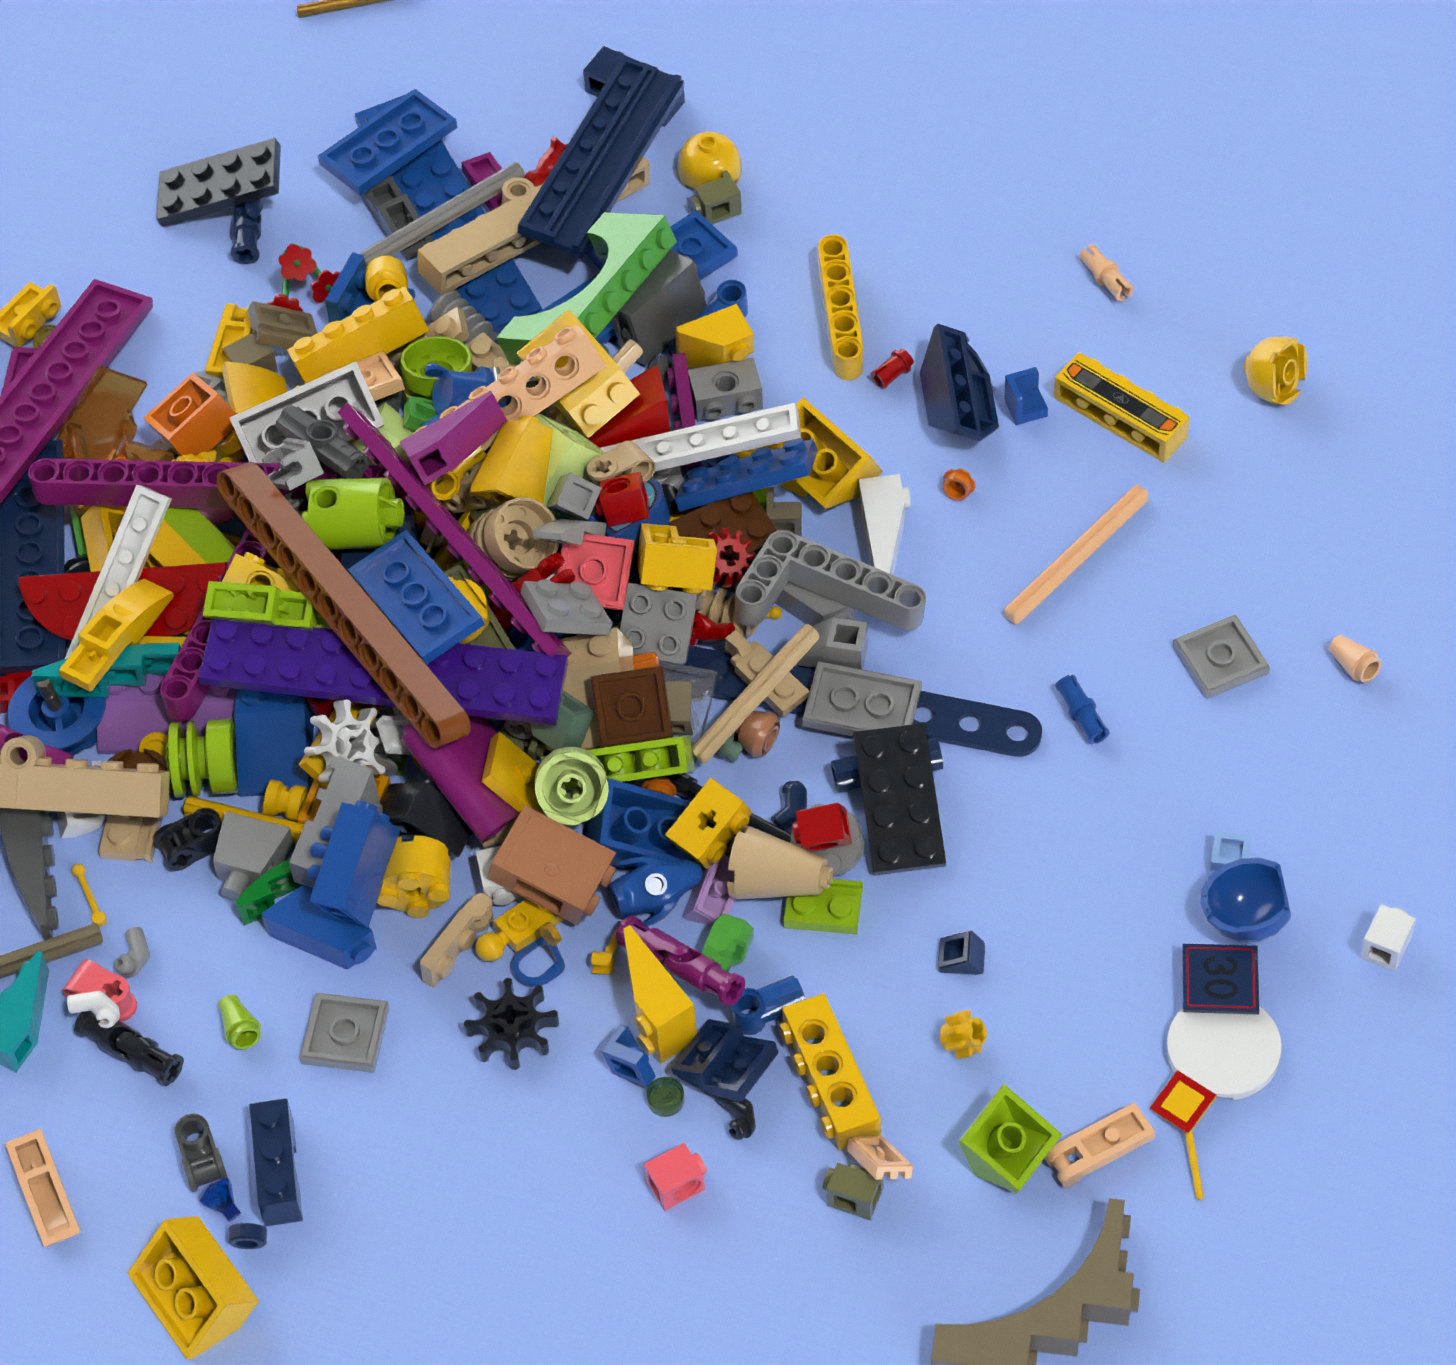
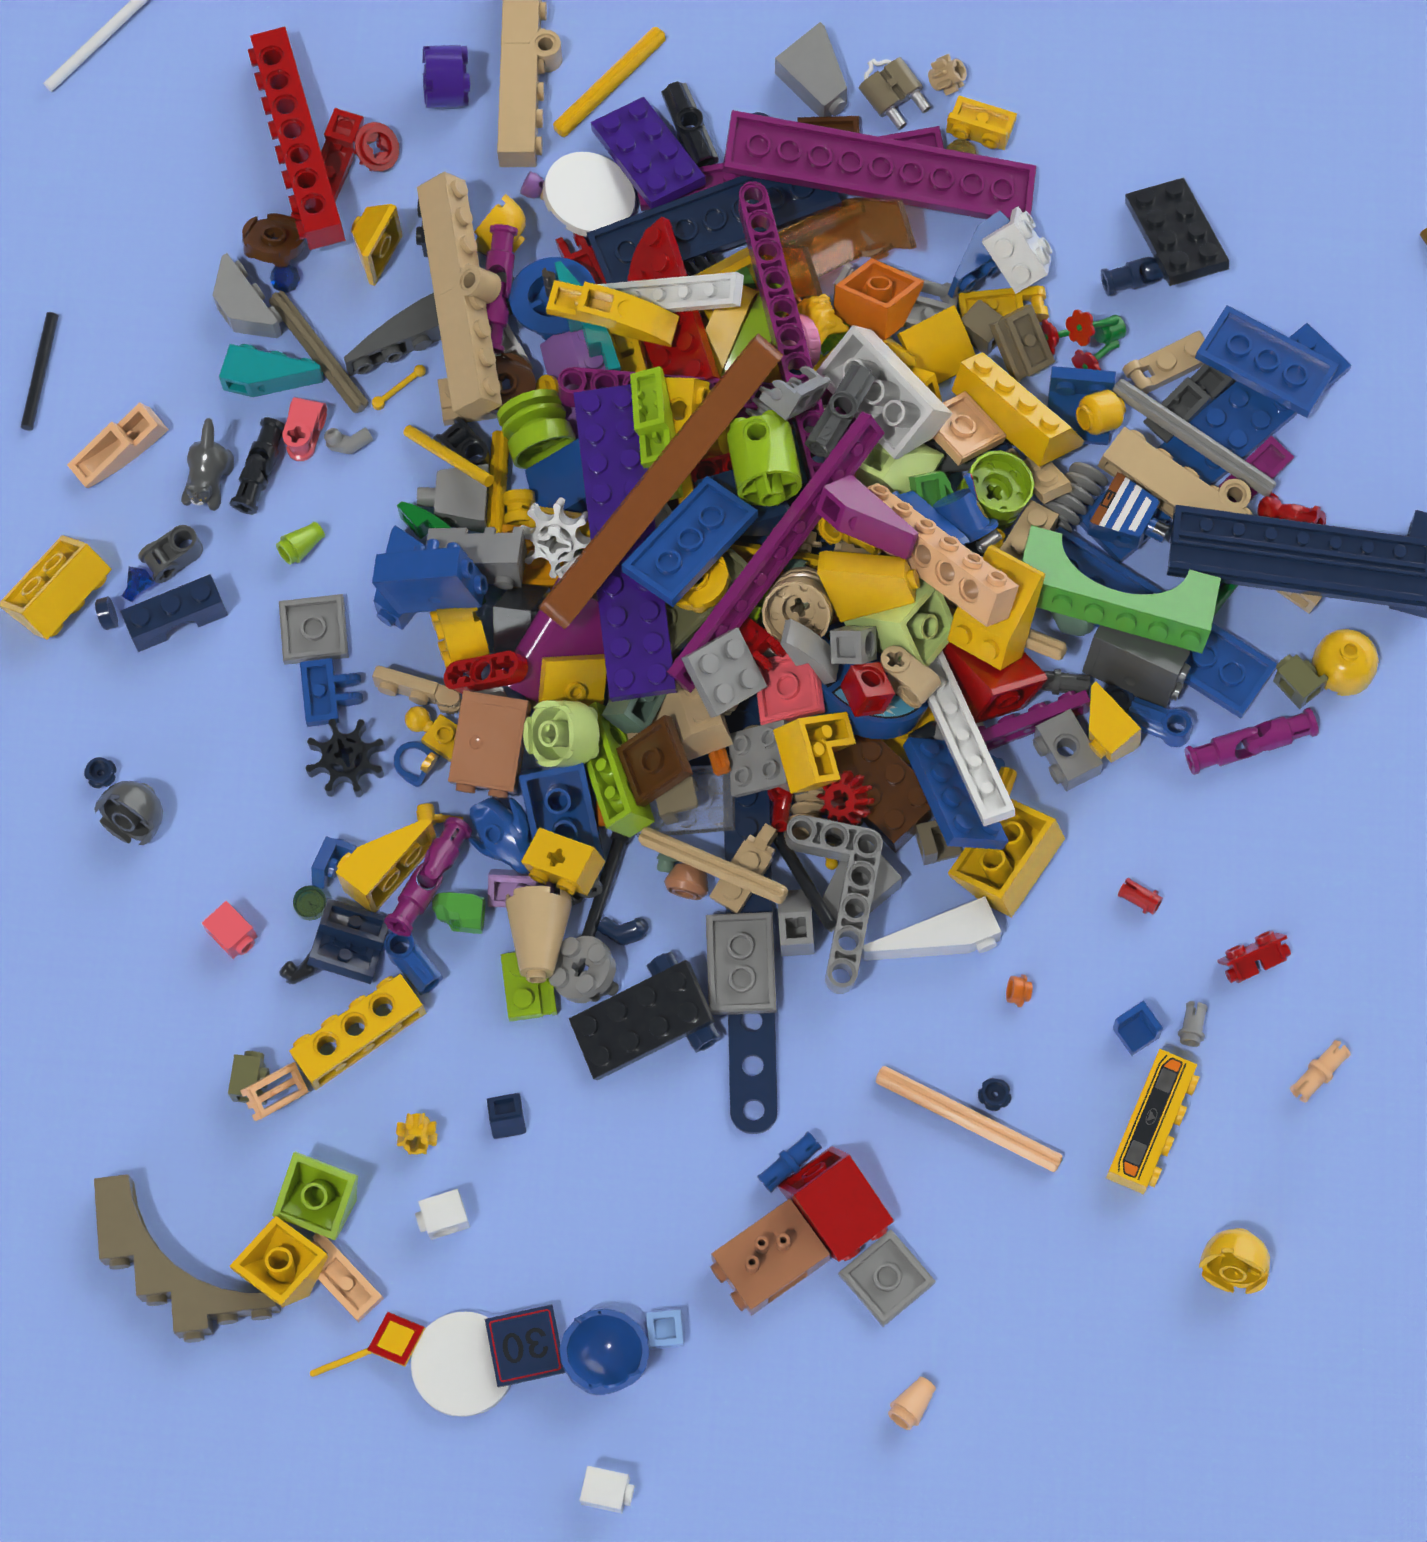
camera: 75 degrees right, 15 degrees up
white arm [67,991,120,1028] -> none
red brick [792,803,852,852] -> none
yellow beam [818,234,863,380] -> none
dark blue wedge [920,323,999,441] -> none
none -> dark blue plate [84,757,117,789]
none -> dark grey cylinder [94,781,163,845]
none -> dark grey animal [181,418,234,511]
none -> yellow slope [230,1216,328,1308]
none -> blue hinge [300,658,363,727]
none -> yellow bar [403,425,494,487]
none -> white brick [415,1189,470,1240]
none -> red beam [444,651,528,694]
none -> nougat piece [710,1199,830,1316]
none -> black bar [773,832,837,930]
none -> red slope [778,1146,894,1262]
none -> slope [948,211,1010,298]
none -> dark blue plate [978,1078,1011,1111]
none -> white bracket [982,207,1052,294]
none -> torso [1087,472,1171,549]
none -> tan plate [1122,330,1205,394]
none -> light grey pin [1178,1001,1208,1047]
none -> magenta piece [1184,708,1319,775]
none -> red hinge [1217,931,1291,983]

